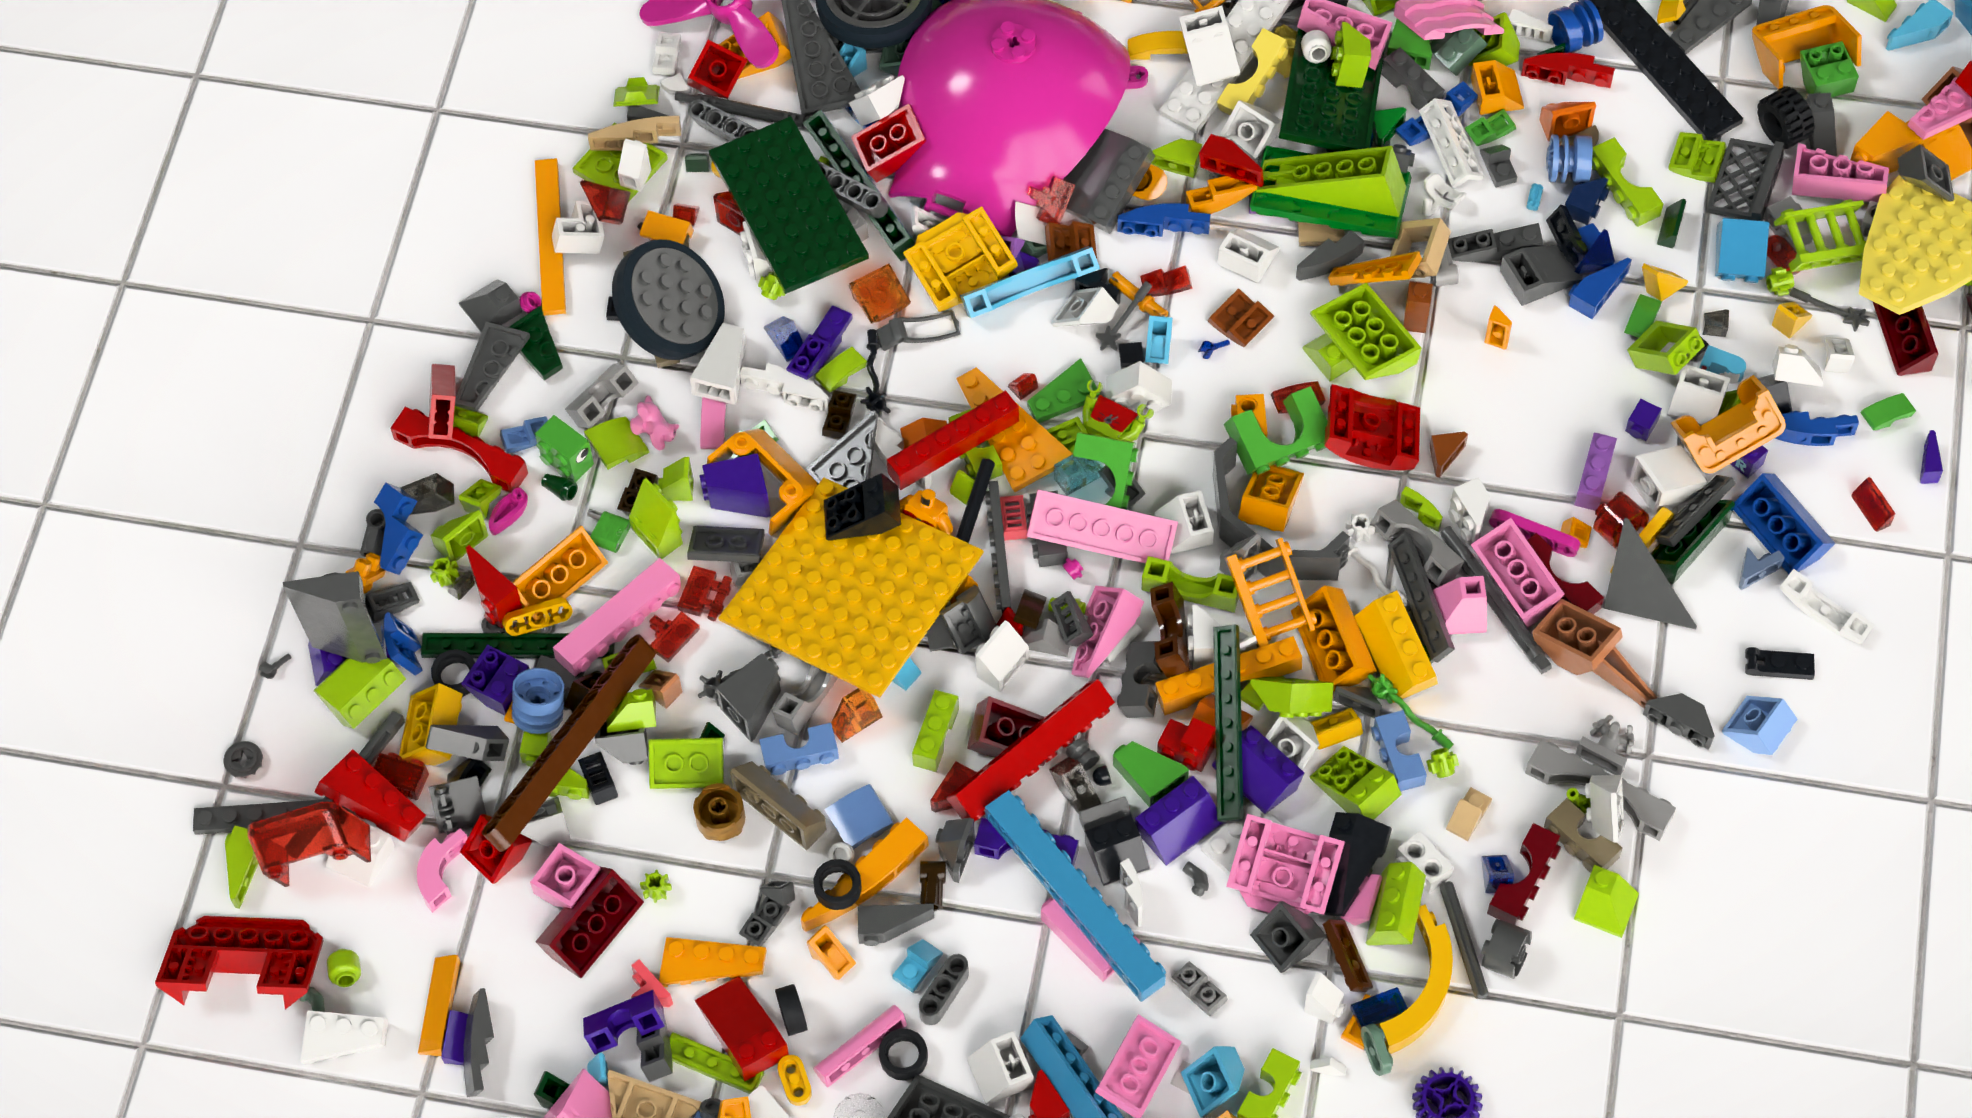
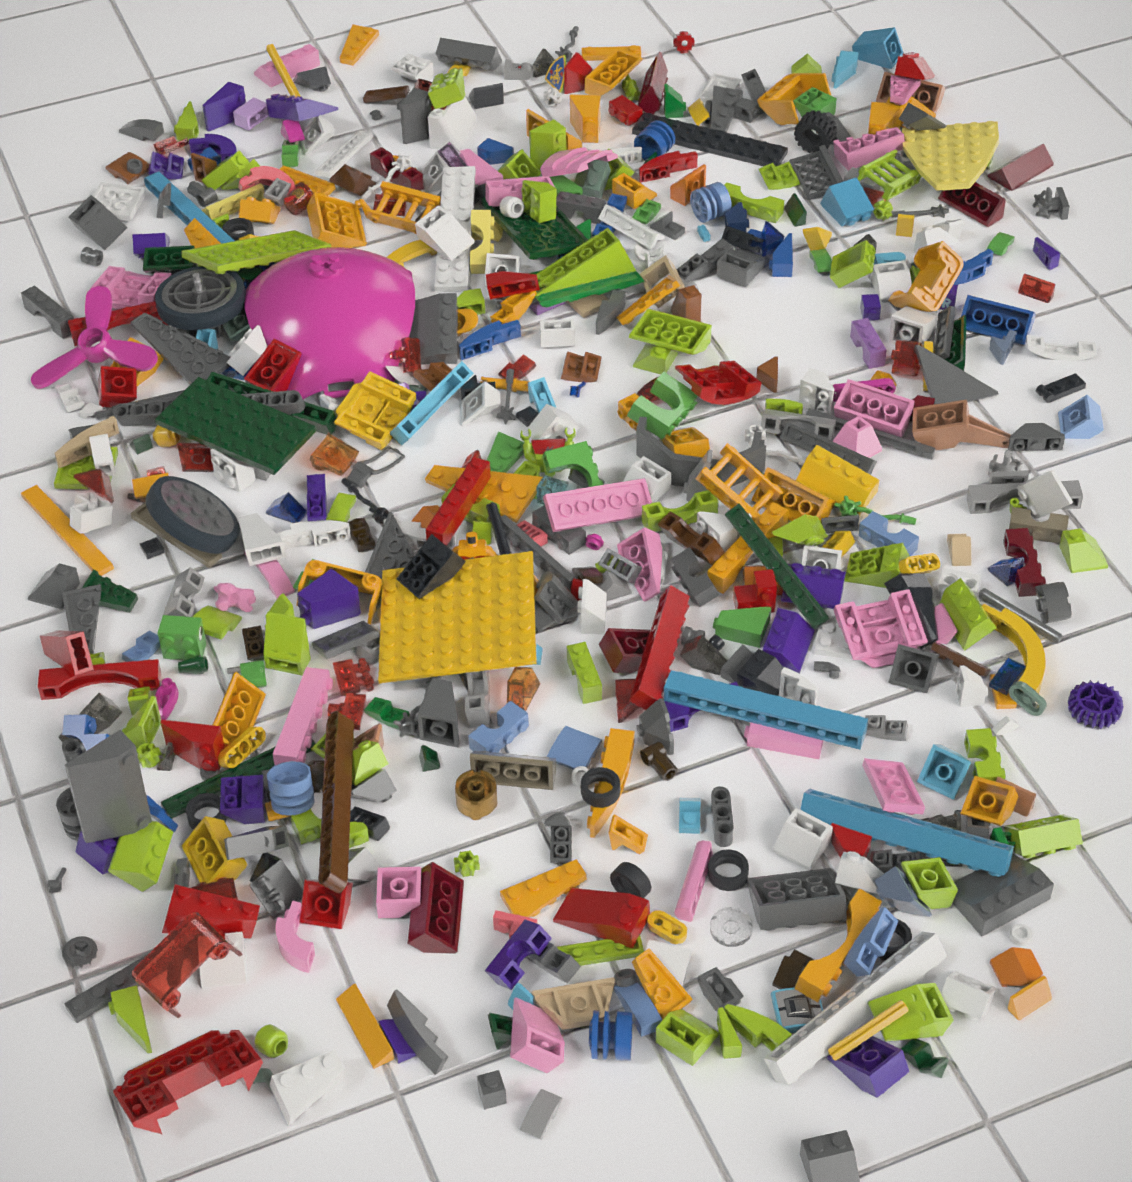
camera: 35 degrees left, 15 degrees down
dark pink plate [519,292,541,313] -> none
lime piece [613,77,660,107] -> none
lime tile [649,738,724,789] -> none
lime gear [758,272,785,300] -> none
dark grey slope [858,904,934,946] -> none
lime gear [1426,748,1459,778] -> none
light orange slope [1484,305,1512,349] -> none
none -> green slope [364,697,410,730]
none -> dark grey brick [734,97,760,123]
none -> yellow beam [899,553,940,574]

